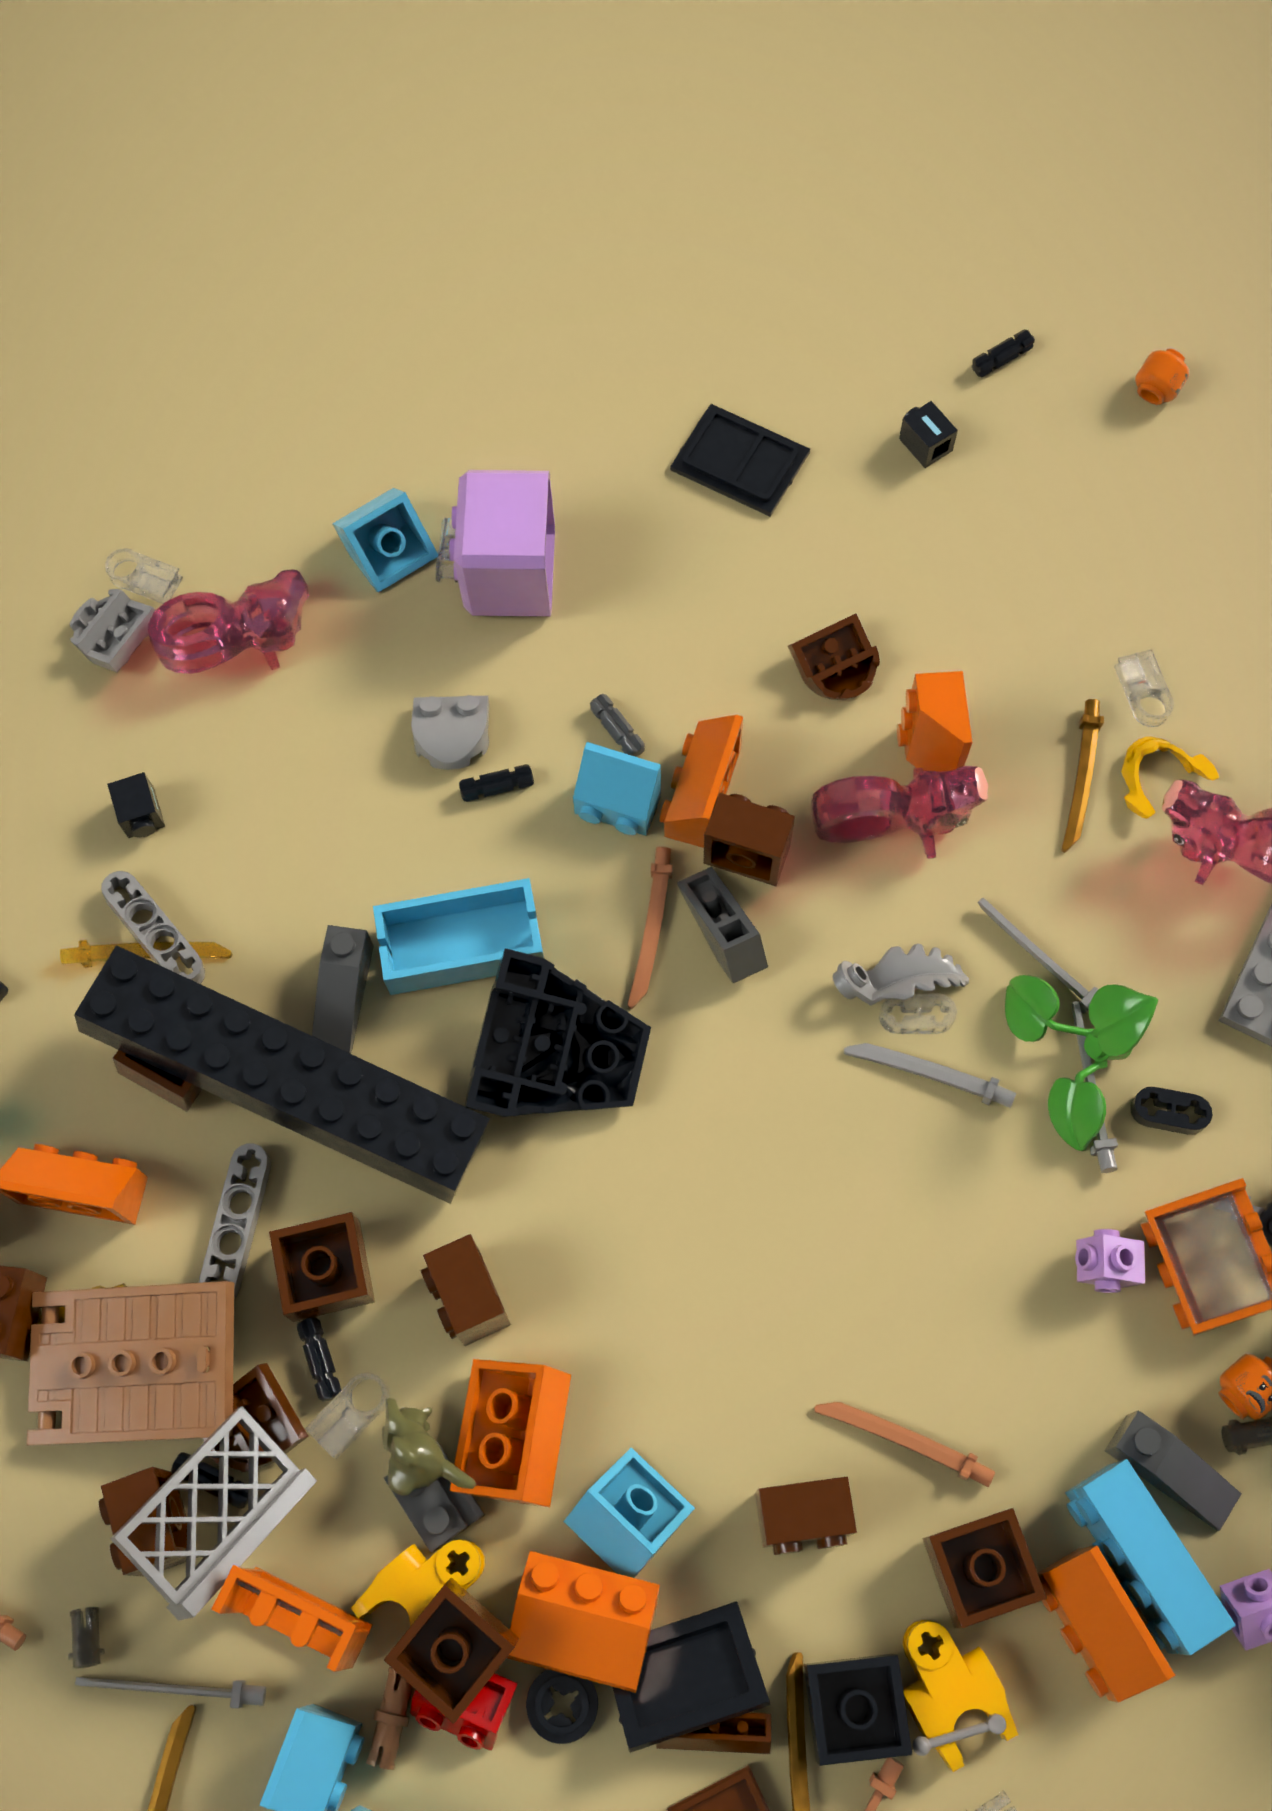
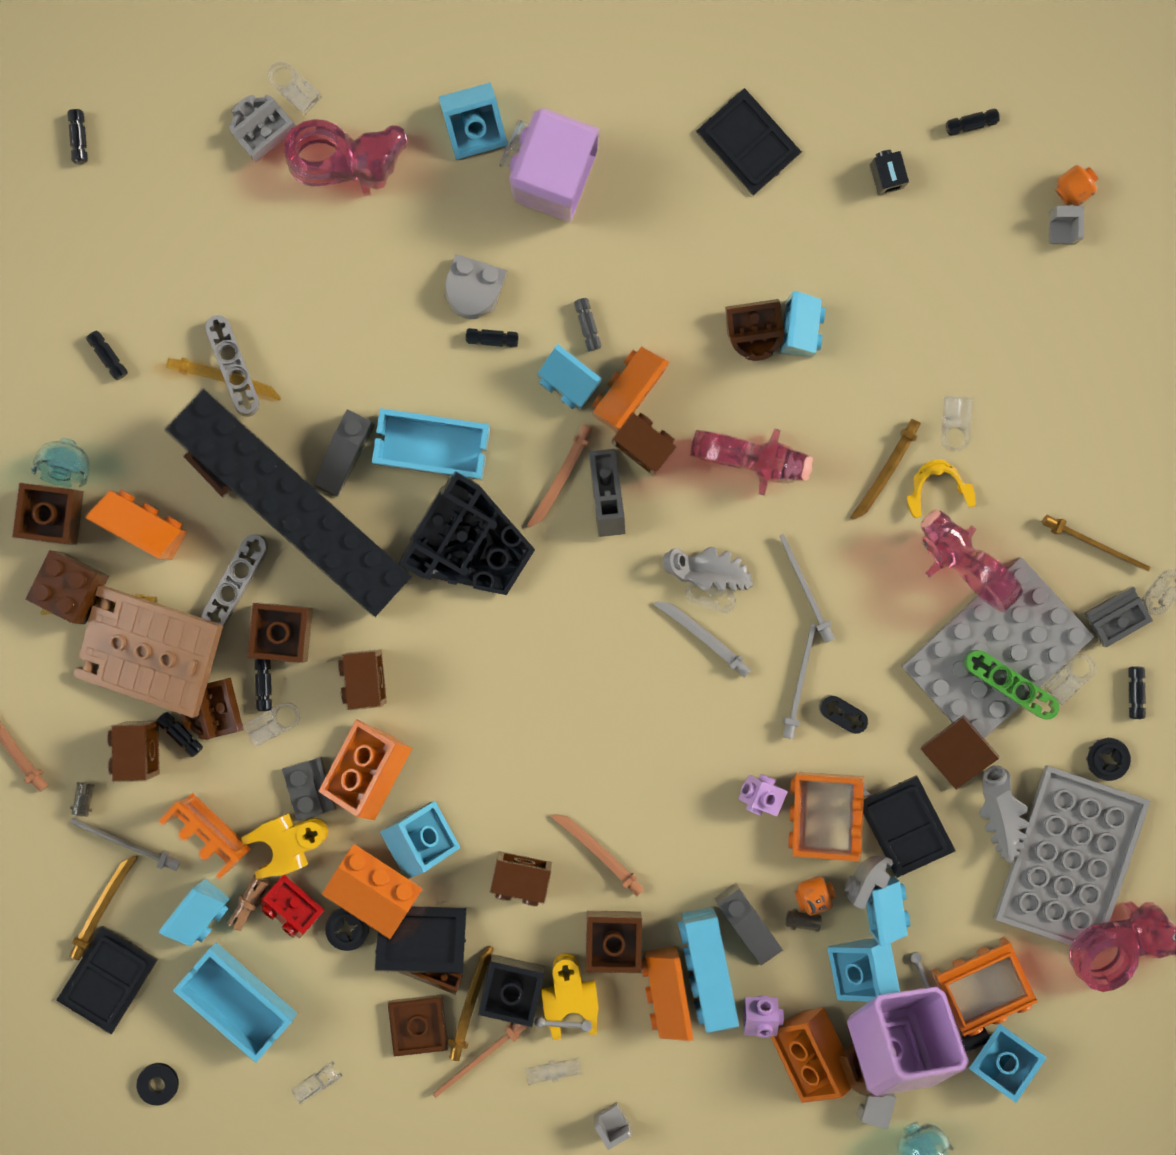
camera: 15 degrees right, 20 degrees up
black brick [107,772,165,838] -> none
light grey fence [110,1406,317,1621] -> none
olive animal [382,1398,477,1496] -> none
reddish brown brick [384,1577,519,1724] -> none
orange slope [897,671,973,792] -> none
bright green plant [1005,975,1158,1151] -> none
none -> medium azure slope [780,291,825,357]
none -> light grey panel [1049,206,1084,244]

